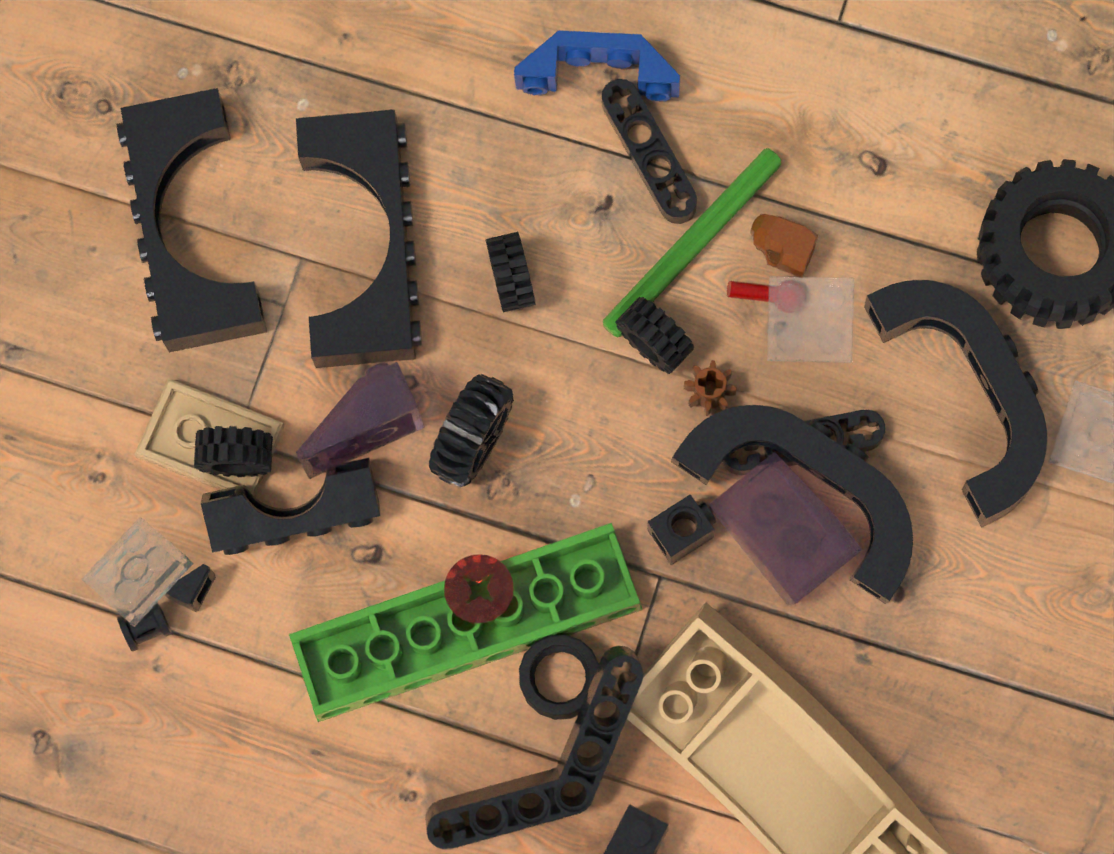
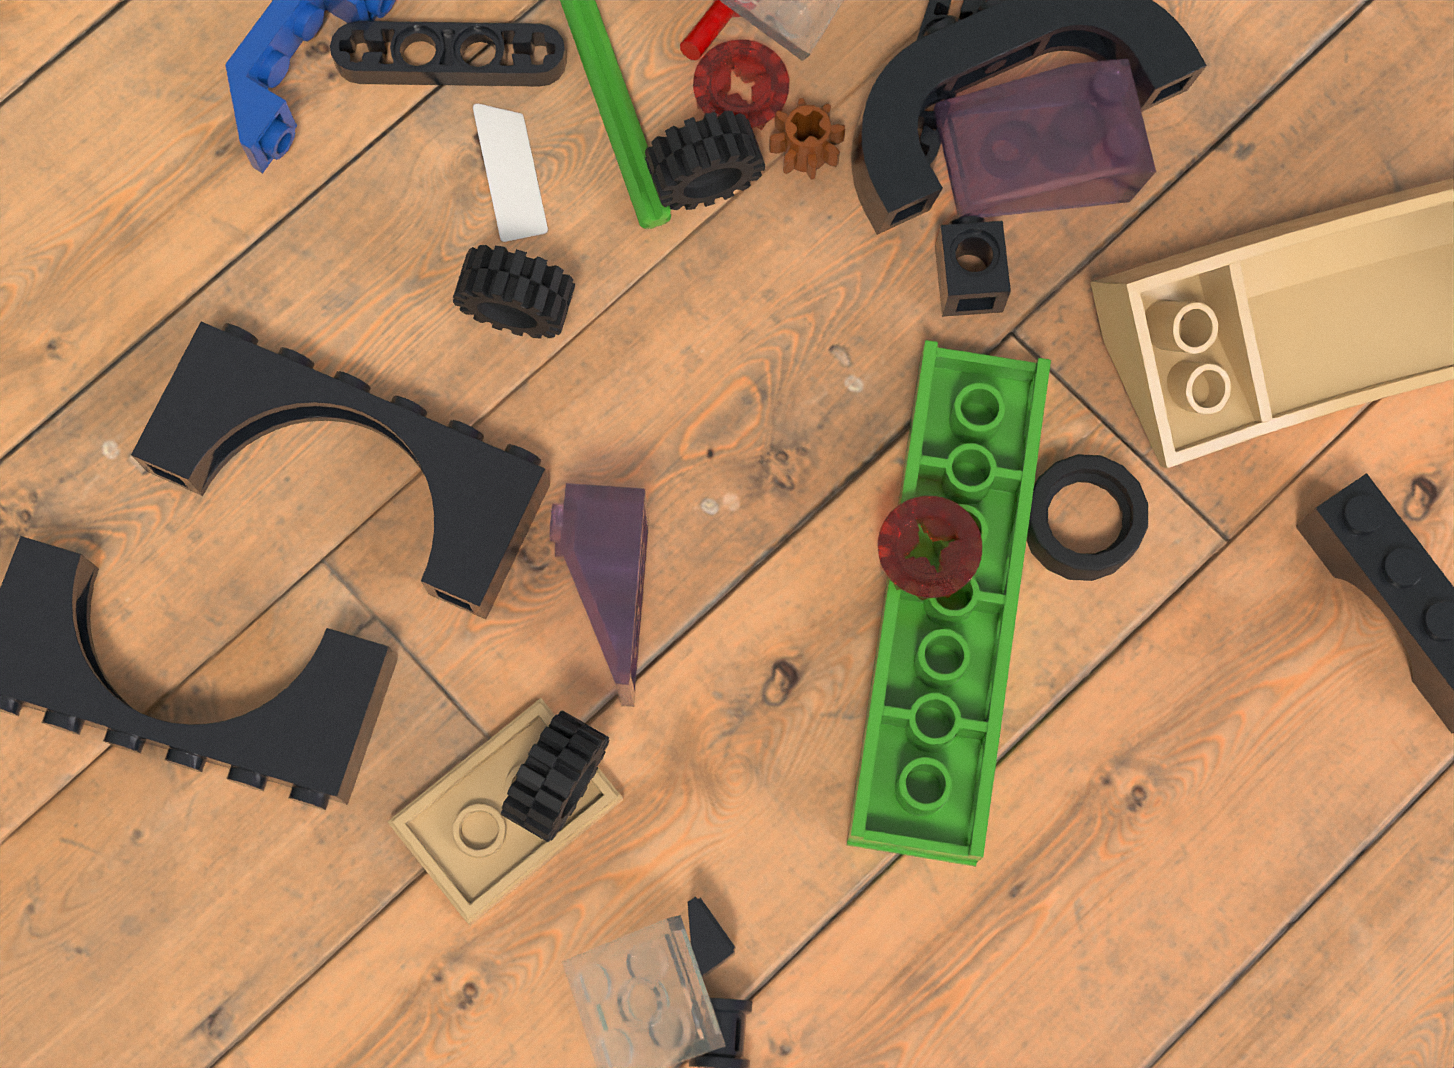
camera: 70 degrees left, 0 degrees up
black arch [201,458,380,555] -> none
black beam [425,645,644,850] -> none
black gear [429,374,514,488] -> none
none -> white sticker [473,104,548,242]
none -> clear red gear [693,40,789,130]

